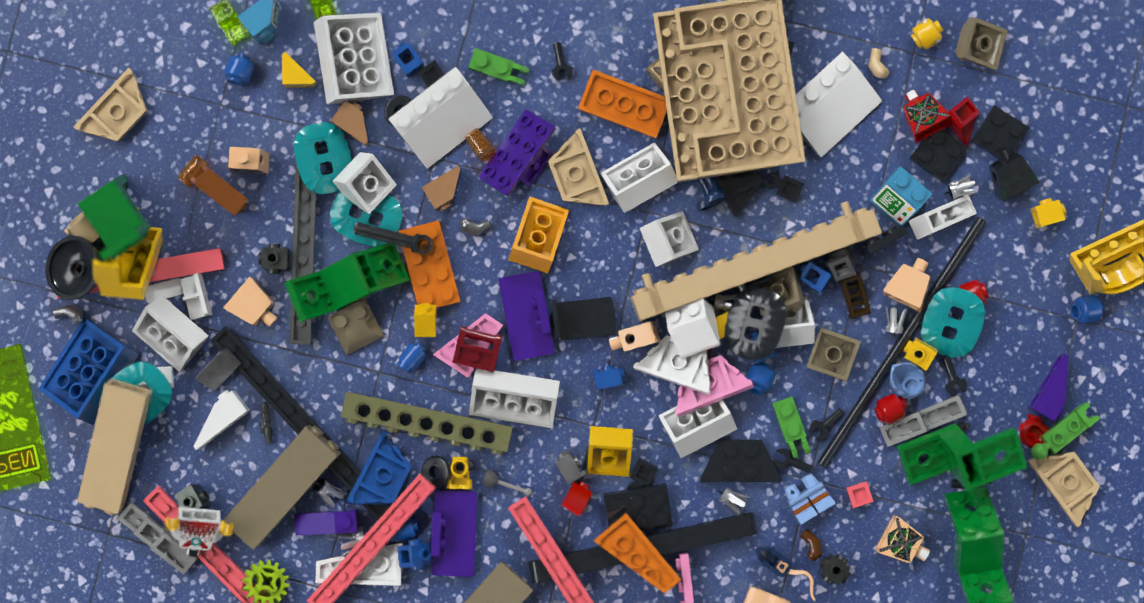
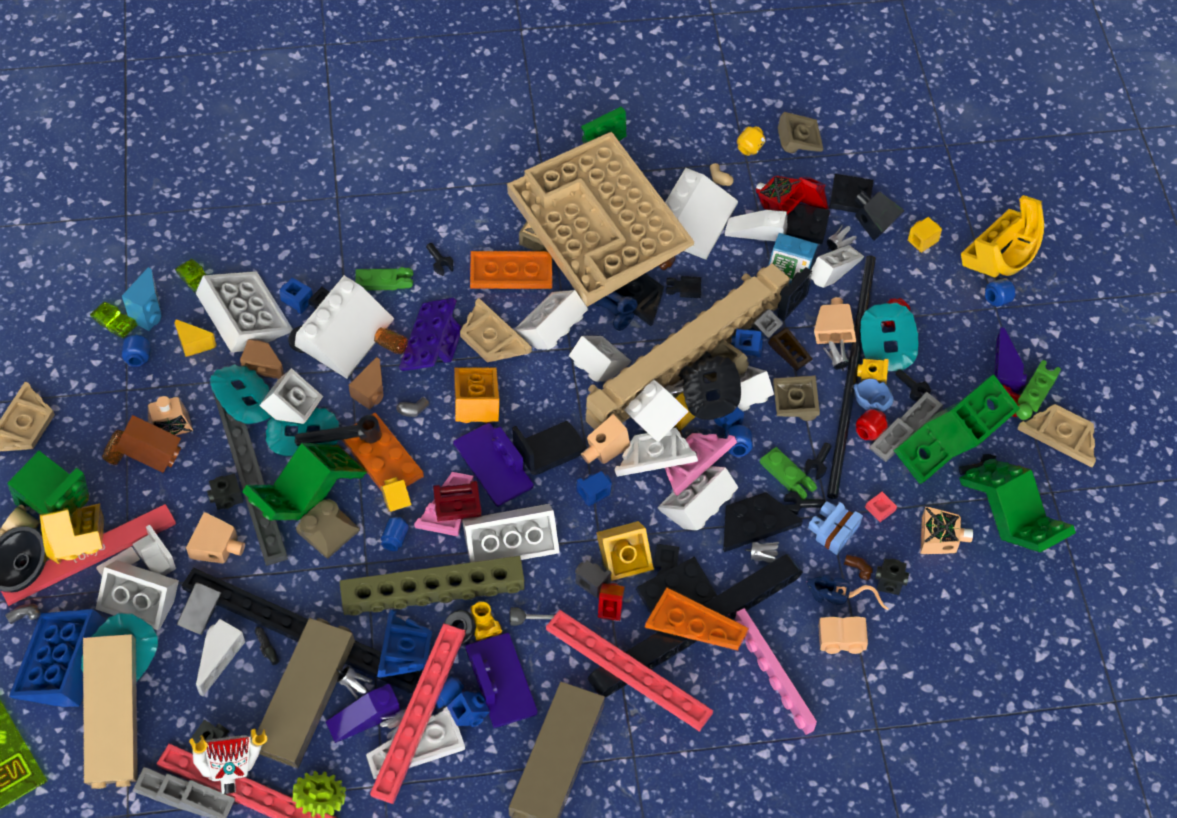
camera: 20 degrees left, 30 degrees down
none -> white slope [725,210,788,242]

